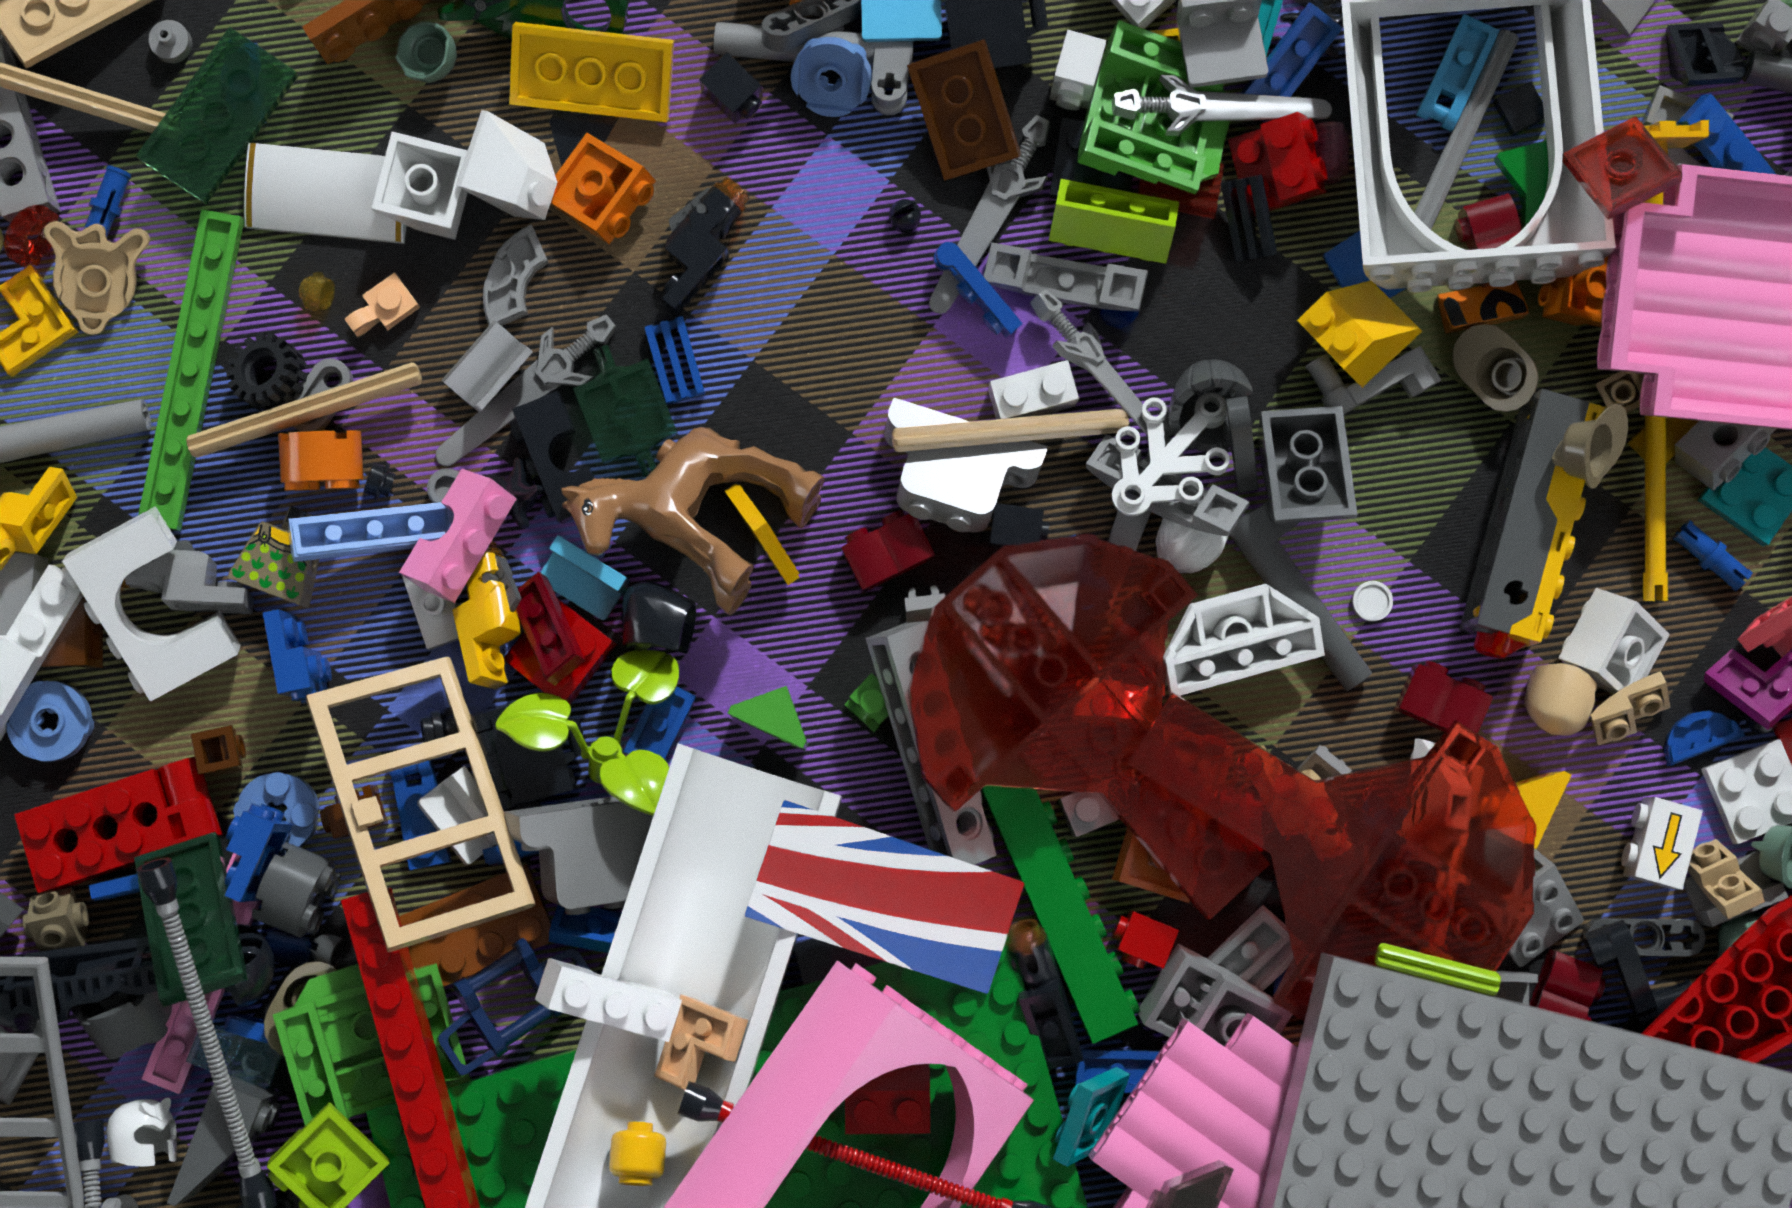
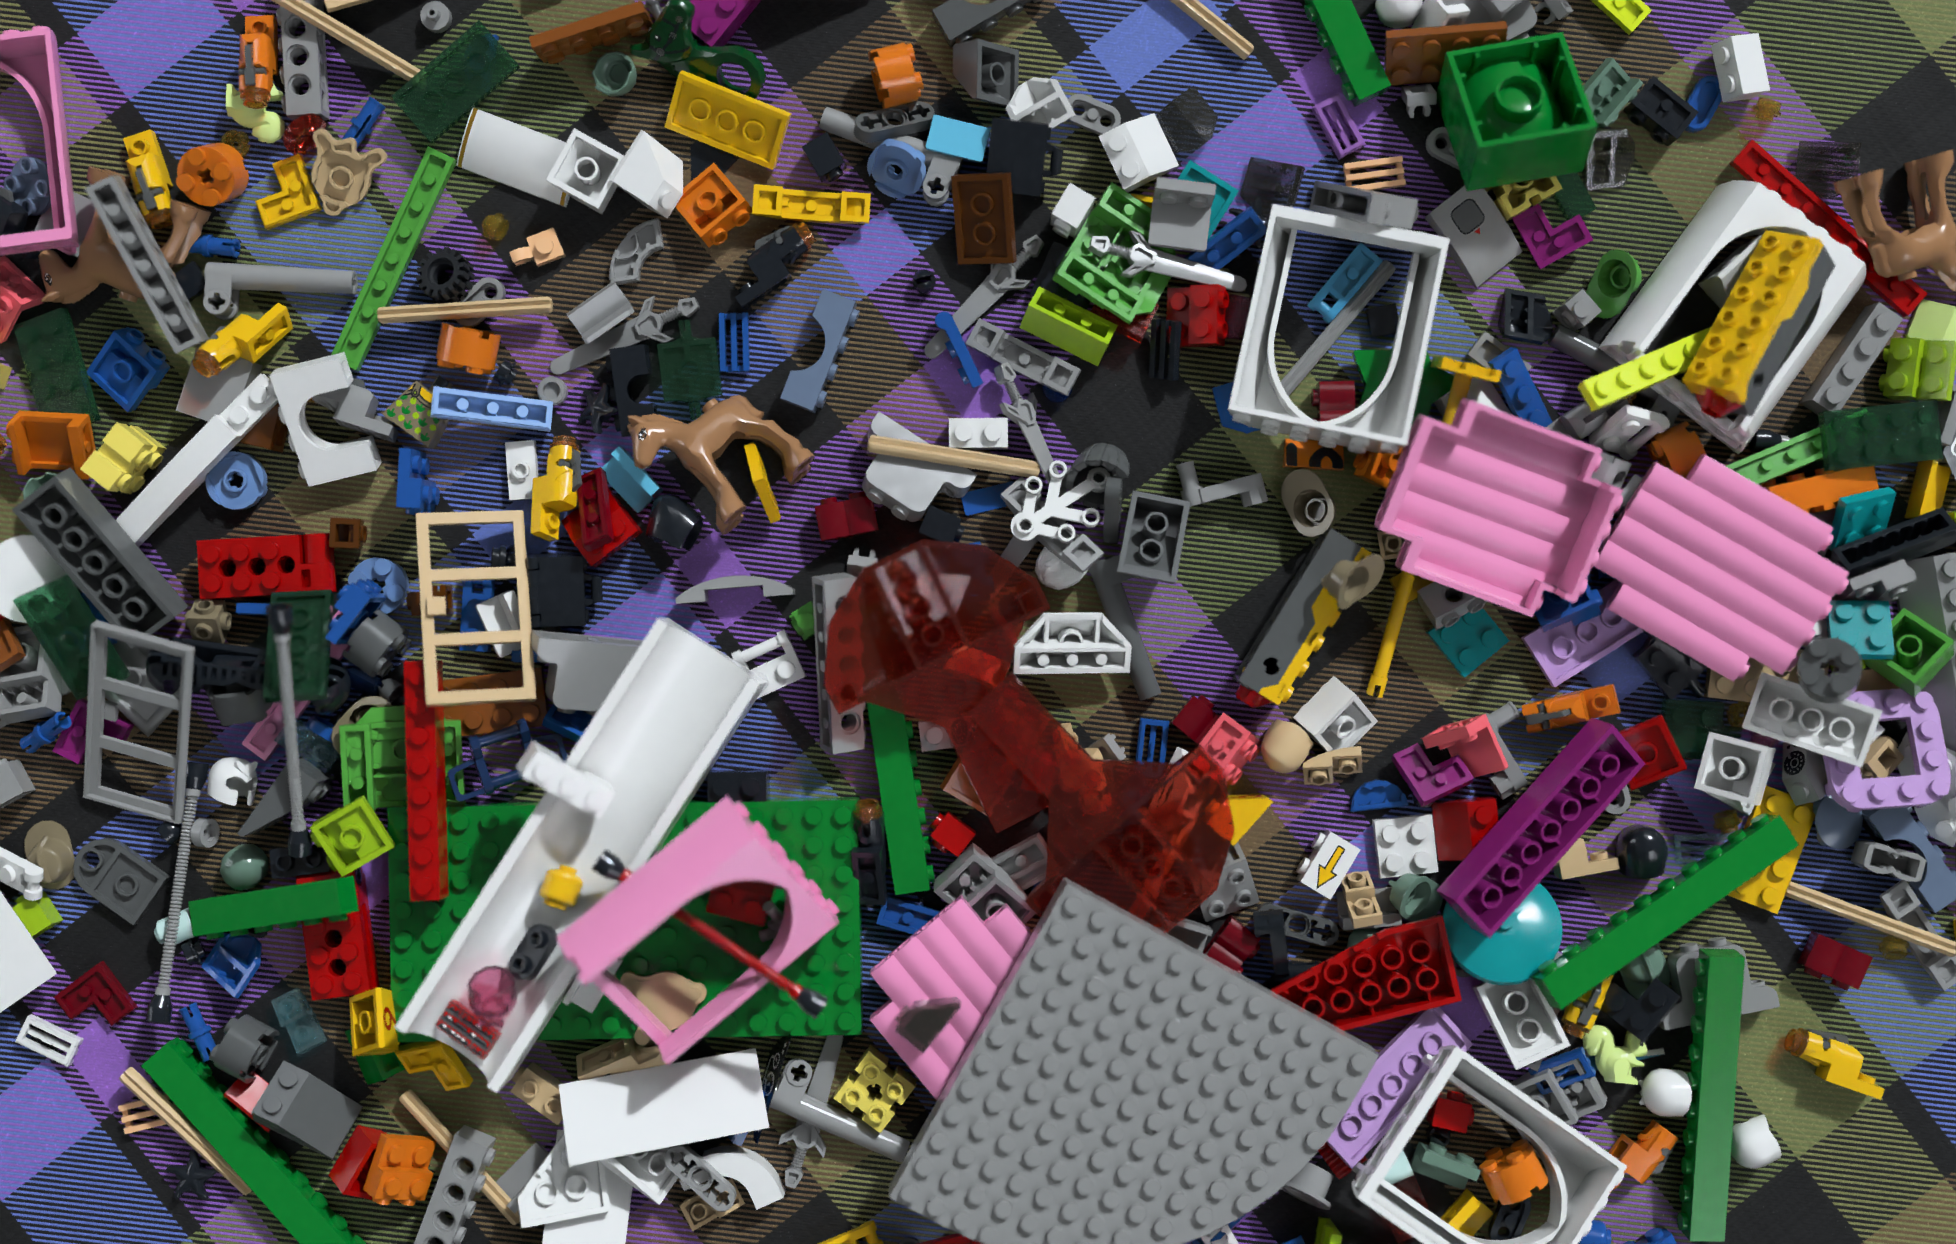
camera: 20 degrees right, 5 degrees up
bright pink arch [399,469,517,603] -> none
lime plant [496,650,679,816] -> none
blue plate [624,687,697,761] -> none
light nougat tile [654,994,748,1090] -> none
bright green slope [728,686,808,751] -> none
sticker [744,800,1024,994] -> none
teal plate [1053,1067,1130,1167] -> none
yellow slope [1297,280,1422,388] -> none
white piece [1351,581,1393,622] -> none
lime axle [1375,943,1501,996] -> none
clear red tile [1562,116,1683,220] -> none
blue pin [1672,519,1753,591] -> none
none -> light grey slope [676,575,795,604]
none -> white plate [731,629,806,699]
none -> yellow slope [752,184,871,224]
none -> light grey hose [759,901,784,942]
none -> sand blue arch [780,289,860,413]
none -> blue sticker [961,481,1014,516]
none -> blue tile [1133,718,1169,779]
none -> coral bracket [1188,712,1262,788]

